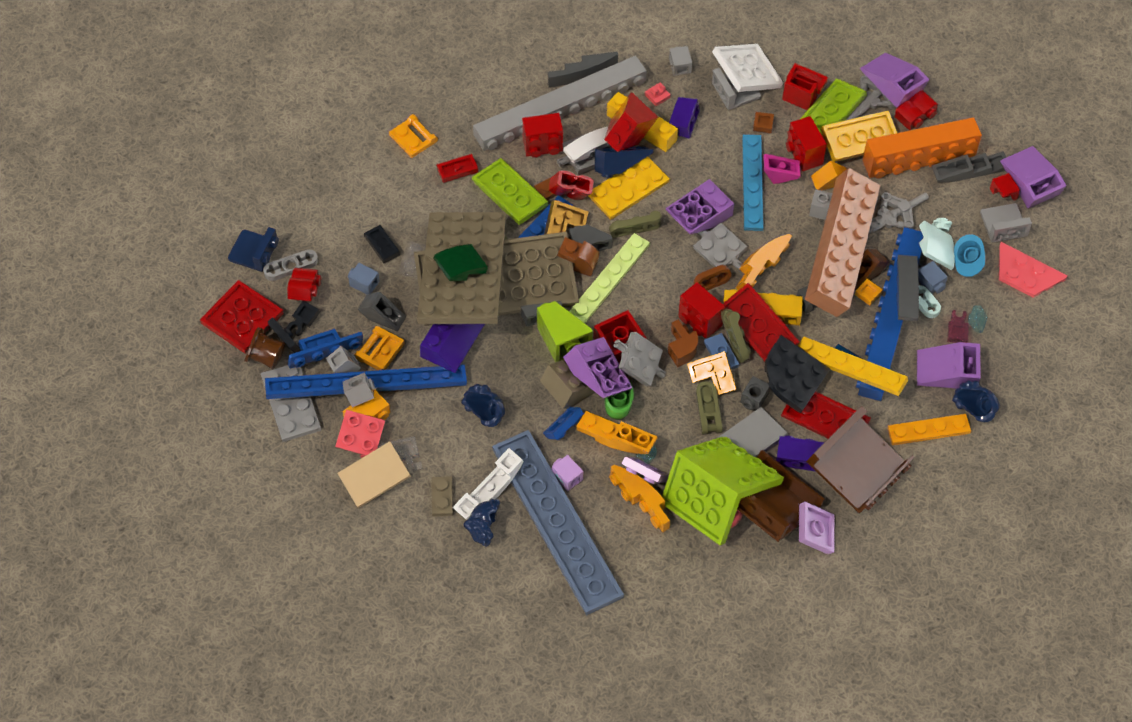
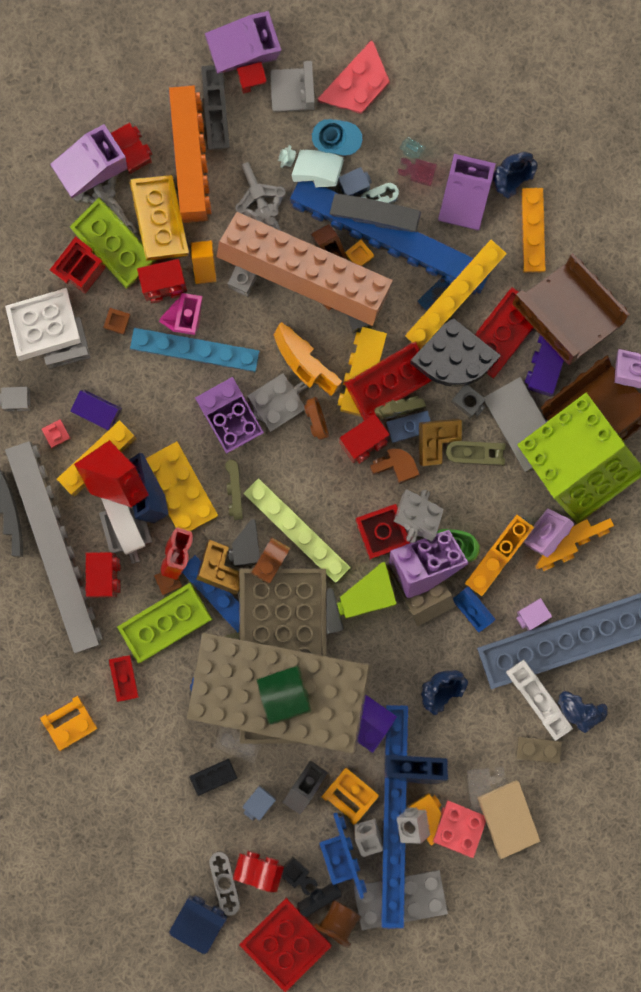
camera: 80 degrees left, 25 degrees up
none -> dark blue slope [385,755,448,785]

